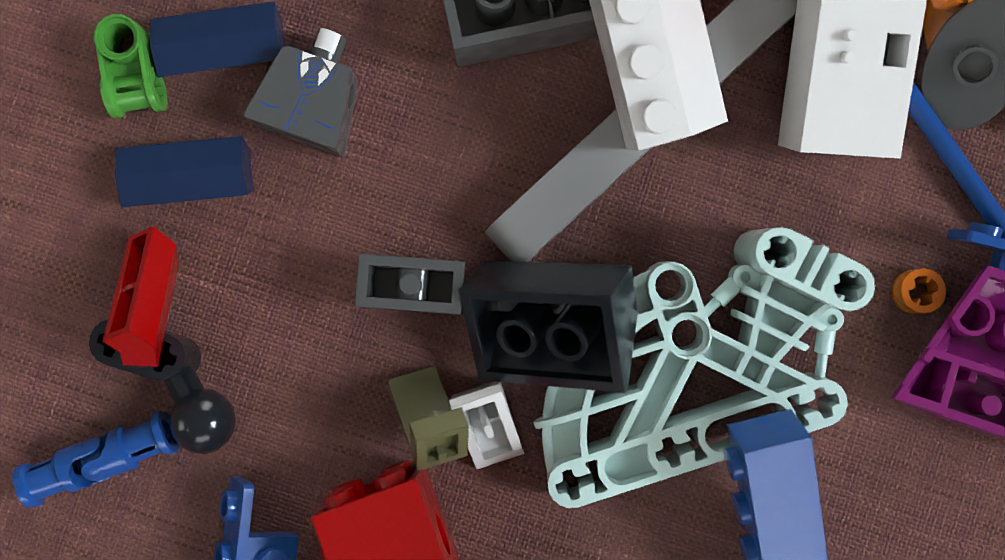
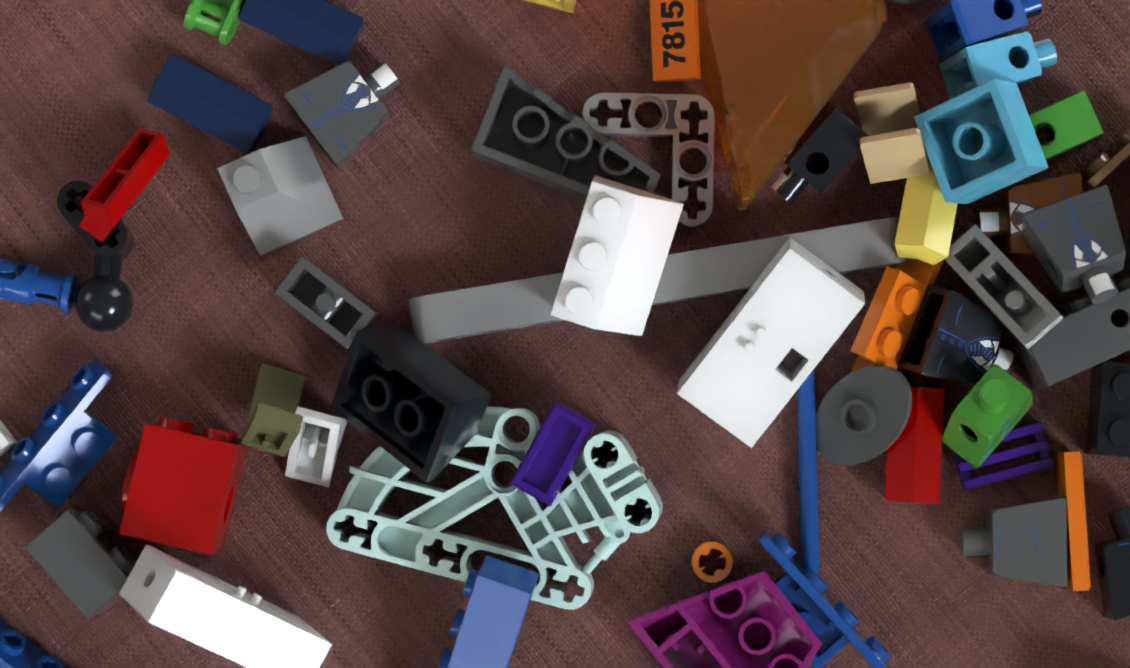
camera: 35 degrees right, 0 degrees up
none -> light grey slope [217,136,343,256]
none -> dark purple tile [509,401,596,506]

